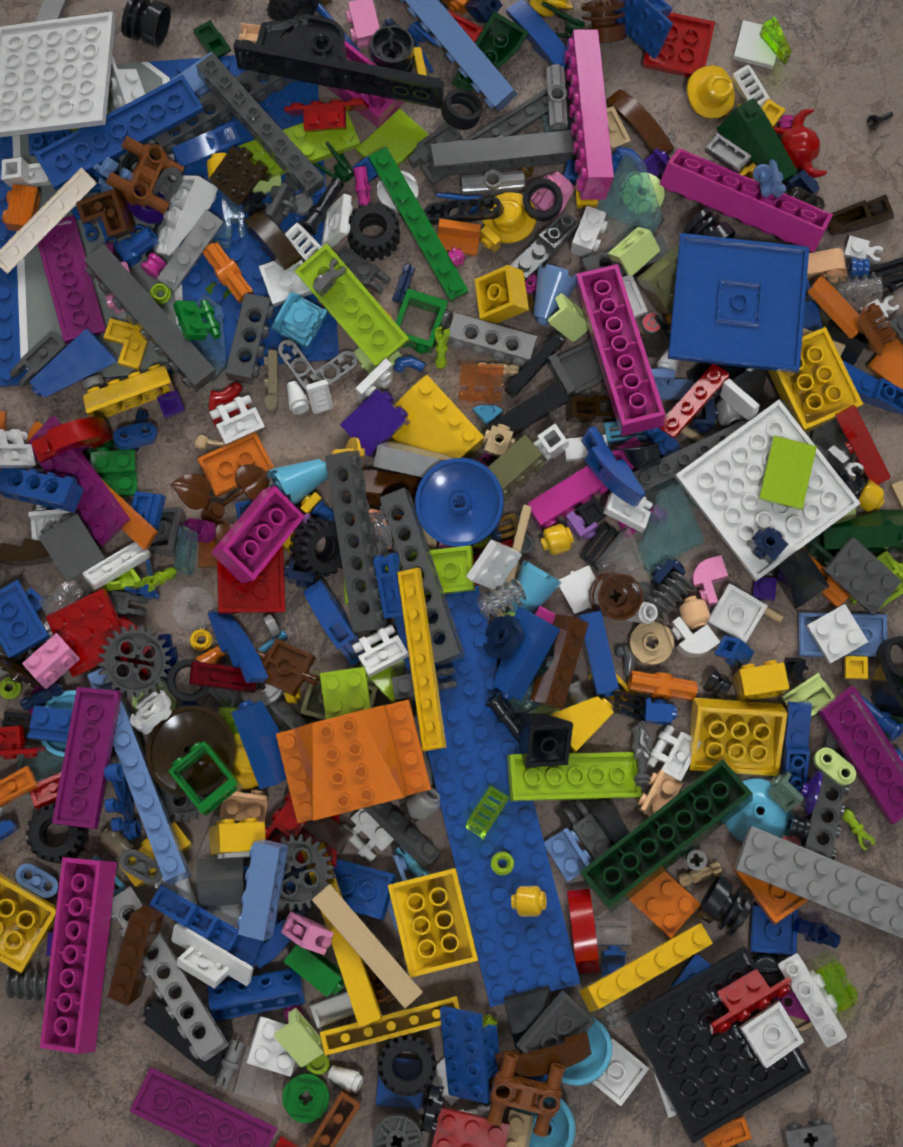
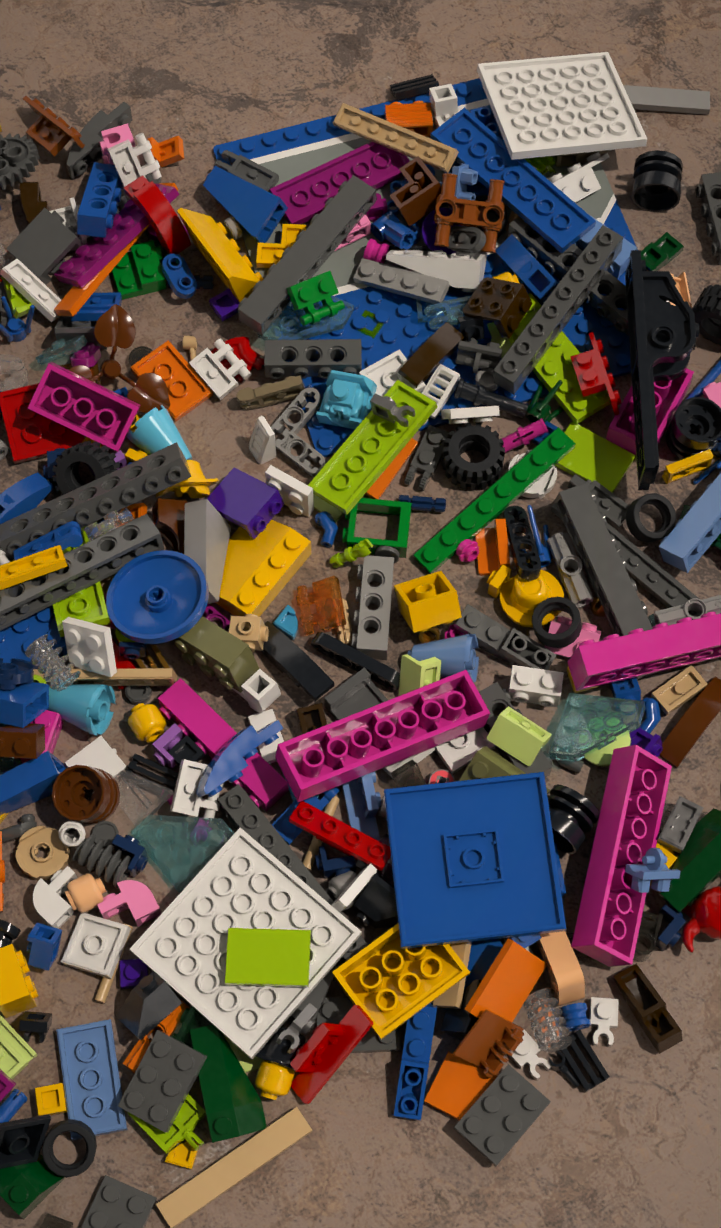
camera: 80 degrees right, 10 degrees down
lime piece [141,567,177,592] -> none
lime plate [150,283,171,305] -> none
orange piece [203,242,254,303] -> none
white cone [286,381,310,414] -> none
black piece [611,440,664,469] -> none
dark blue brick [750,527,789,564] -> none
white plate [806,604,868,664] -> none

